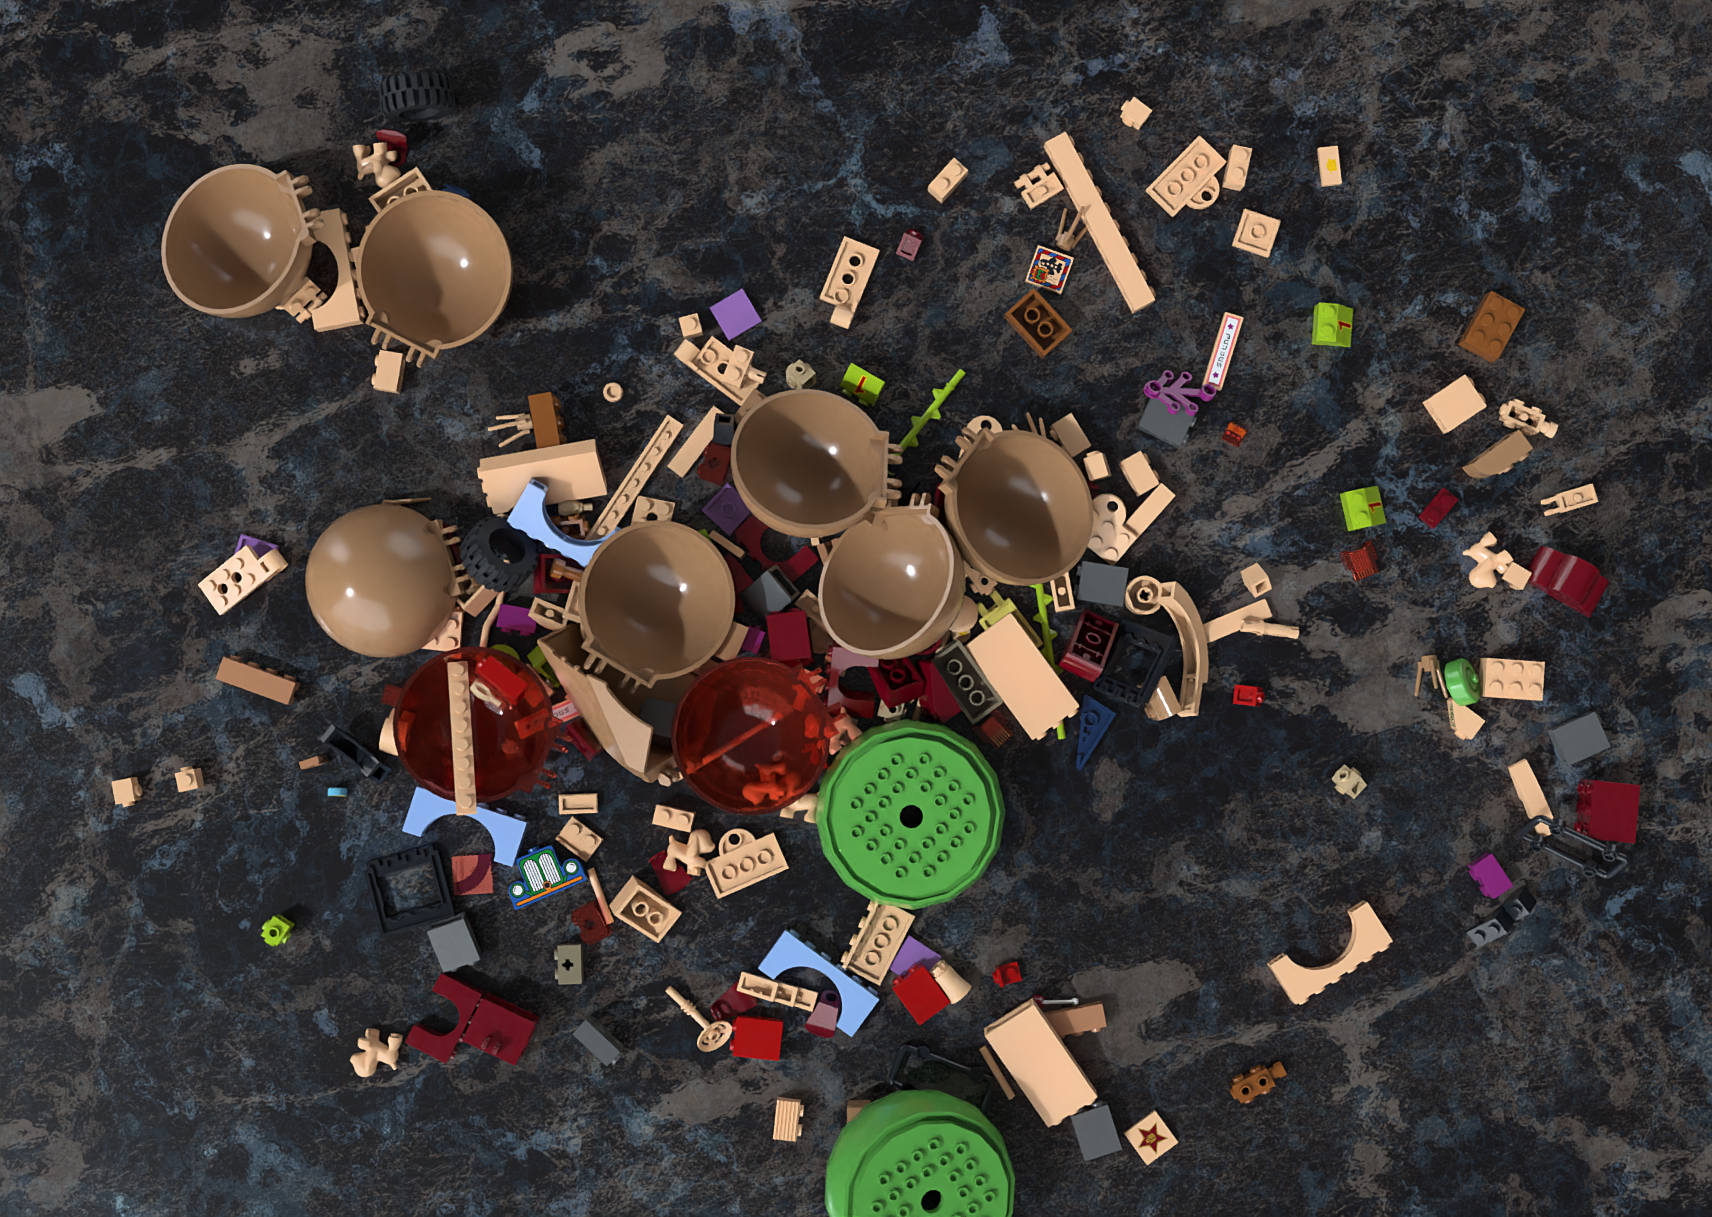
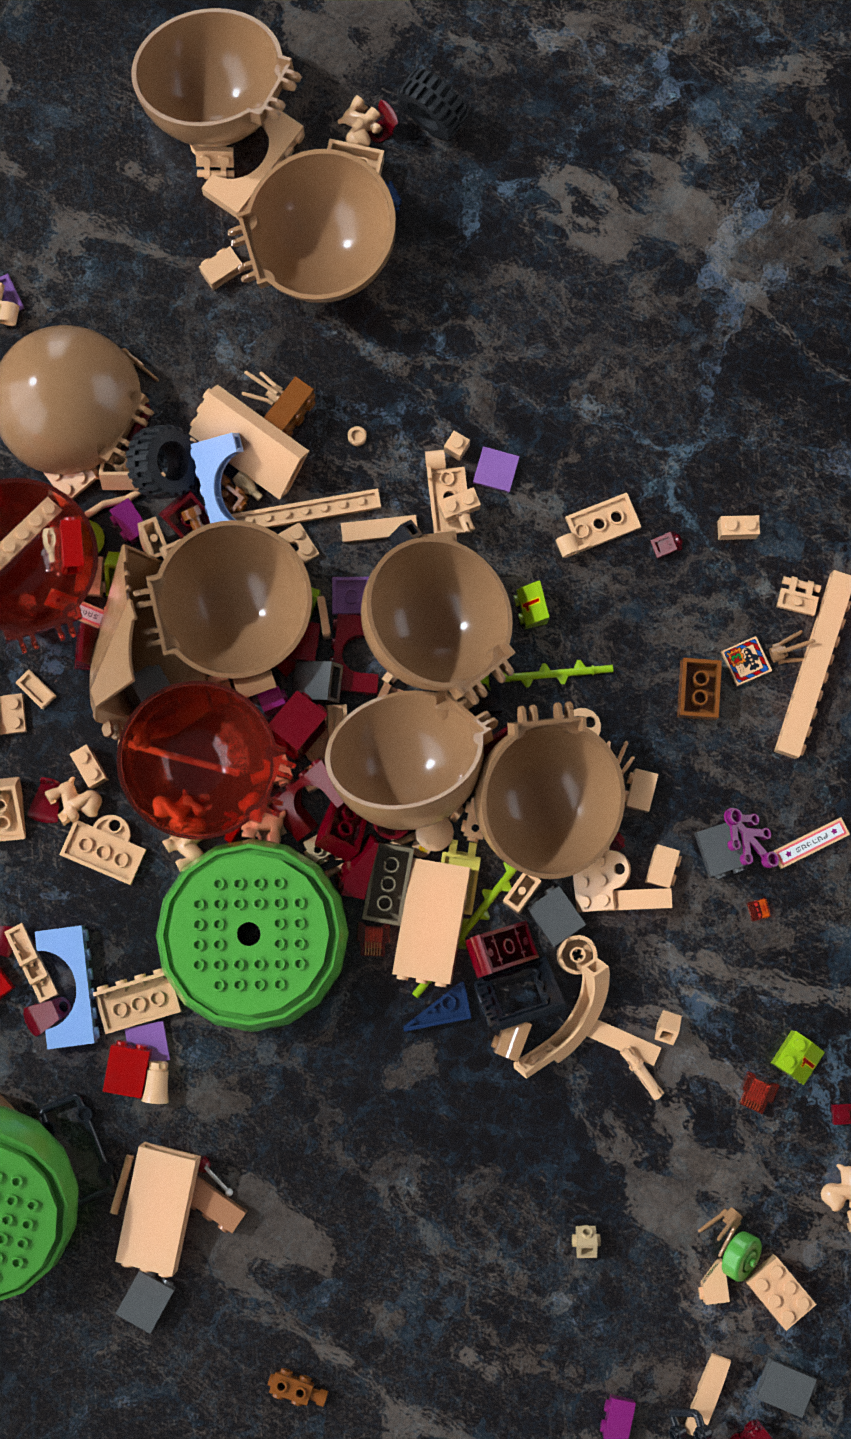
camera: 45 degrees right, 5 degrees down
clear red brick [697,442,731,487] -> none
tan brick [786,359,816,389] -> none
red bracket [992,961,1022,988] -> none
light nougat brick [1083,451,1112,482] -> none
light nougat tile [1124,1110,1178,1165] -> none
red bracket [1233,685,1265,707] -> none
light nougat arch [1267,900,1393,1005] -> none

